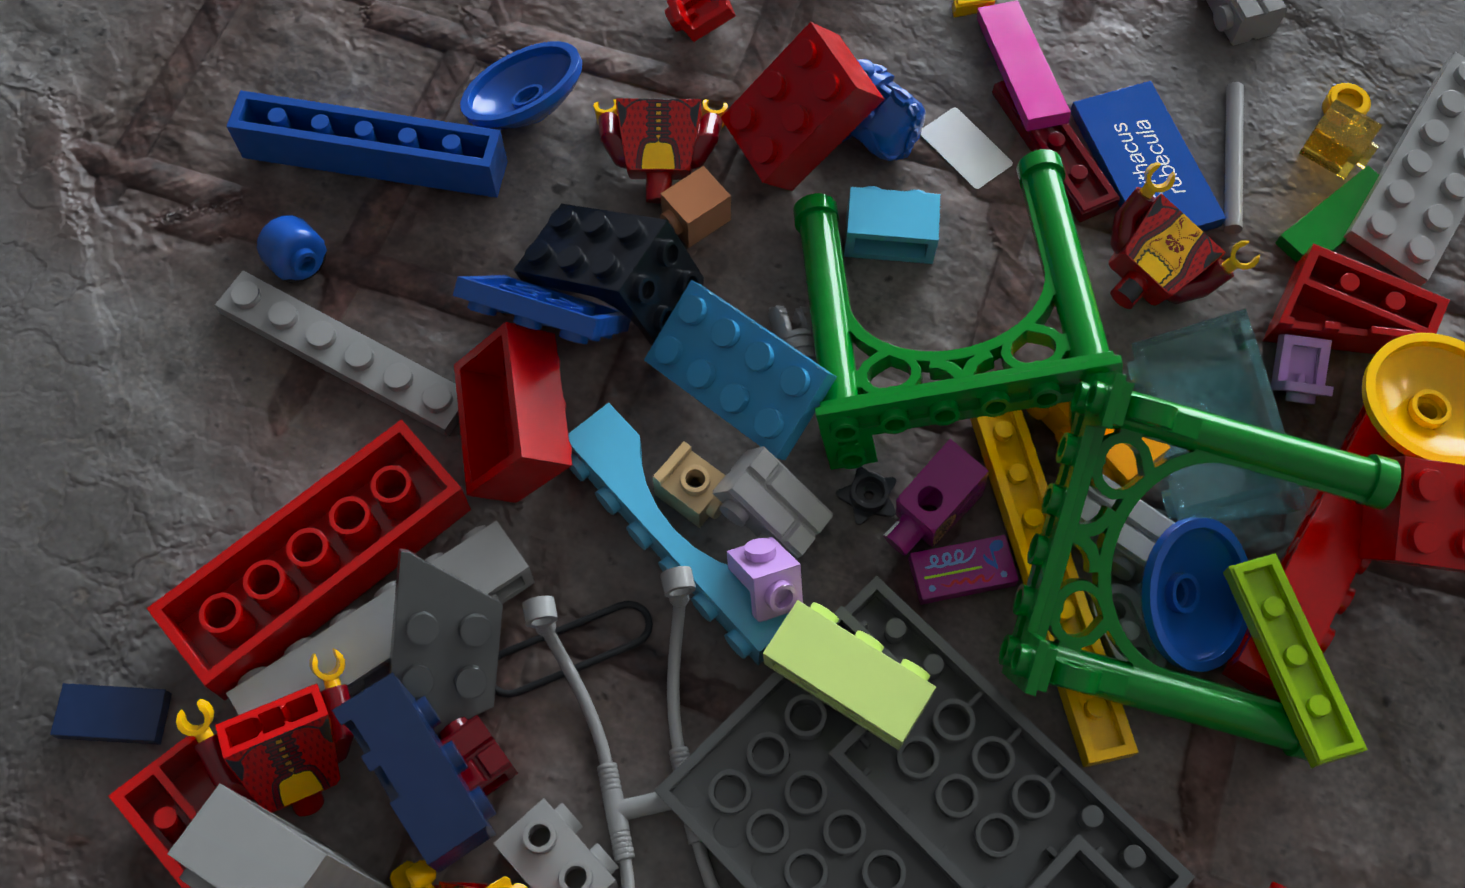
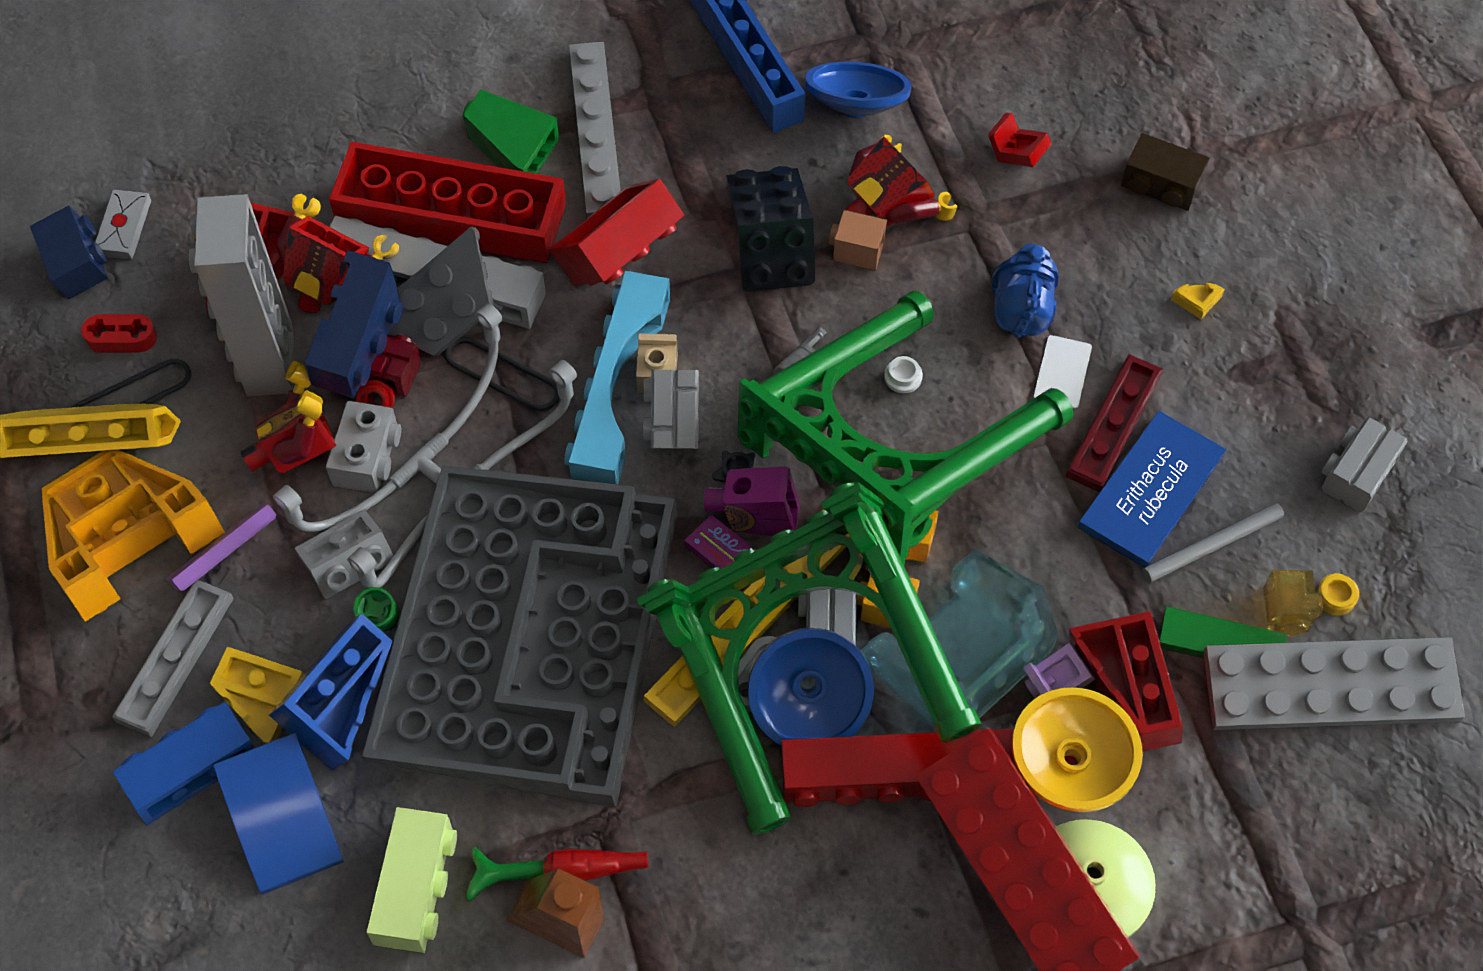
camera: 55 degrees right, 5 degrees down
dark blue tile [50,683,172,745] -> none
blue head [256,215,327,283] -> none
blue plate [453,275,631,344] -> none
dark azure plate [644,280,837,460] -> none
red brick [720,22,884,191] -> none
lavender bracket [727,537,803,622] -> none
yellowish green brick [763,600,936,750] -> none
medium azure brick [844,186,941,264] -> none
dark pink tile [977,0,1071,131] -> none
torso [1109,162,1260,309] -> none
lime tile [1223,553,1368,769] -> none
none -> red plate [356,379,395,408]
none -> green slope [462,89,559,174]
none -> white plate [884,356,923,393]

